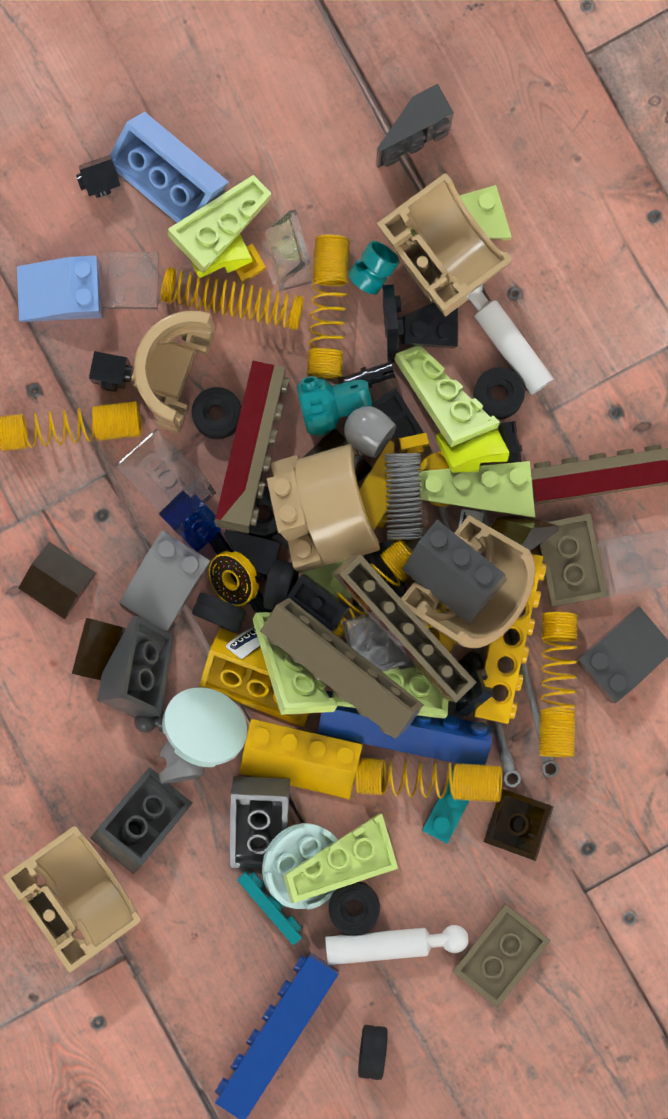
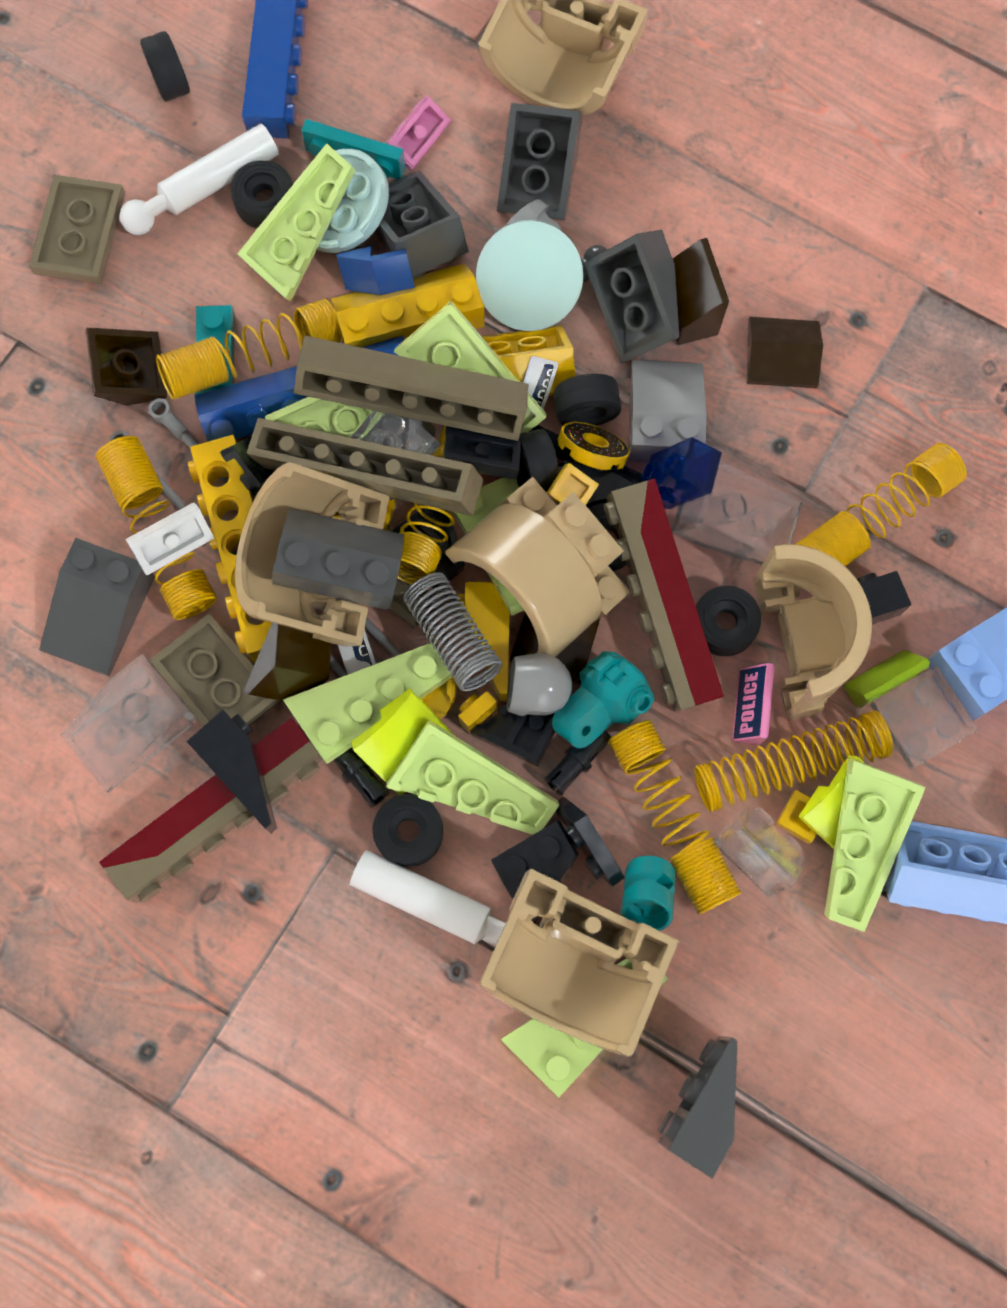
camera: 150 degrees right, 10 degrees down
none -> white plate [125,502,214,575]
none -> black slope [186,710,277,834]
none -> blue slope [336,246,415,295]
none -> bright pink slope [385,95,452,170]
none -> yellow plate [546,463,599,505]
none -> slope [732,663,775,745]
none -> lime slope [844,650,931,708]

